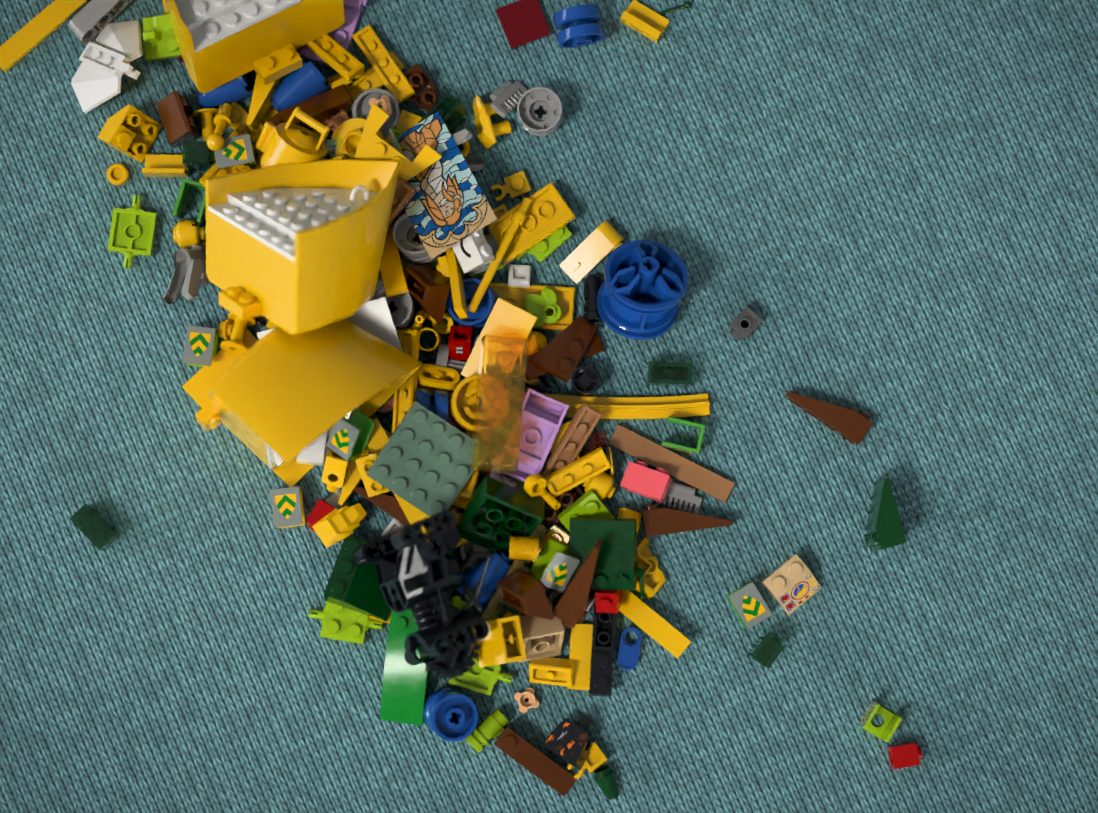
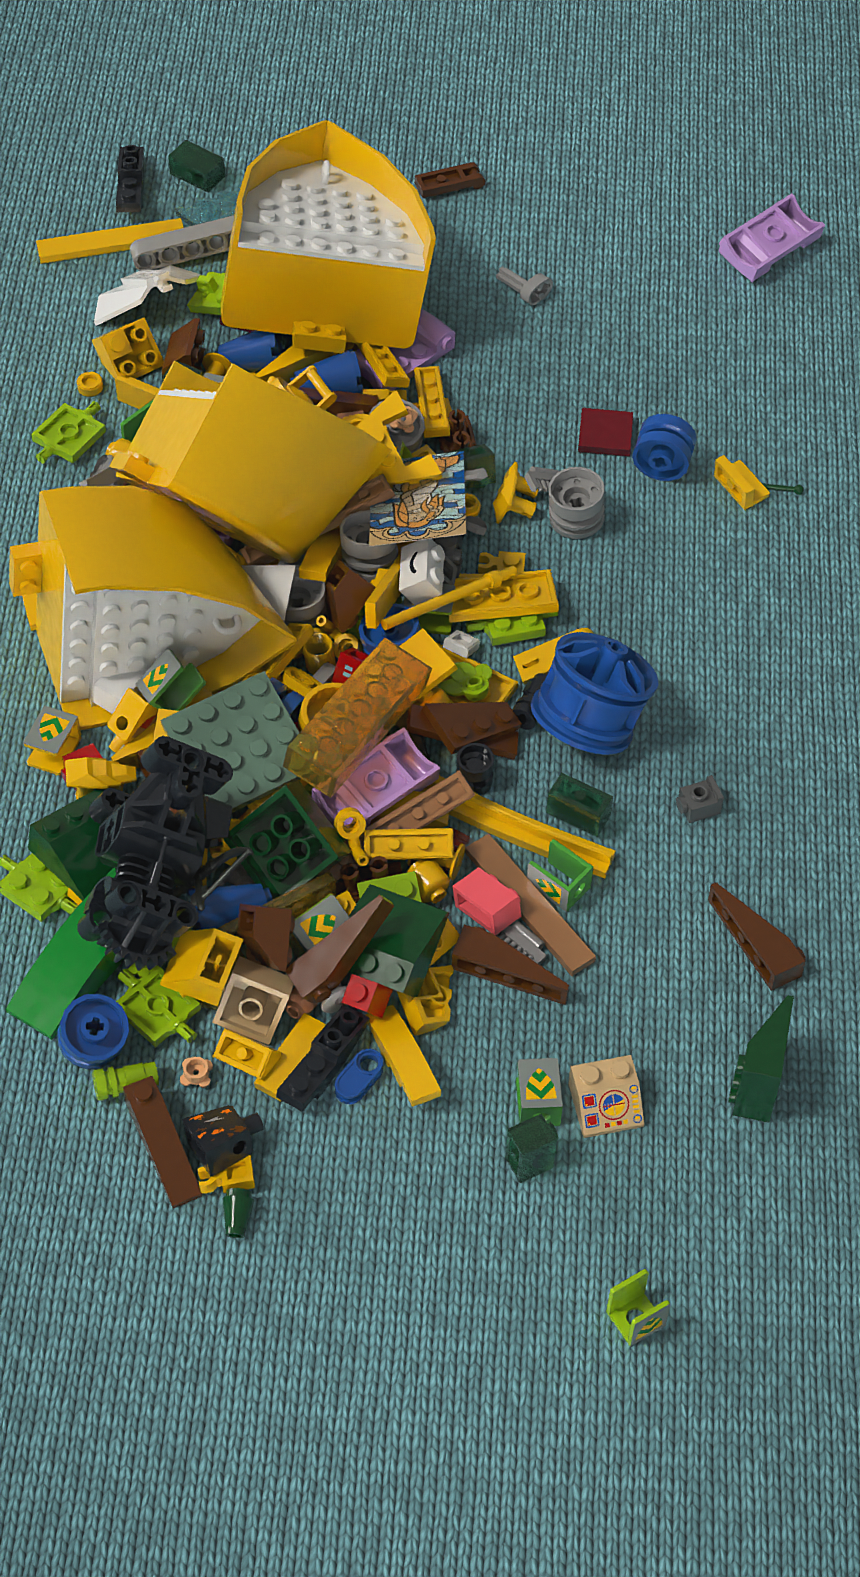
camera: 30 degrees right, 30 degrees down
yellow pin [207,103,233,151] -> none
yellow piece [509,536,539,561] -> none
dark green hinge [636,568,647,601] -> none
red brick [887,741,923,770] -> none

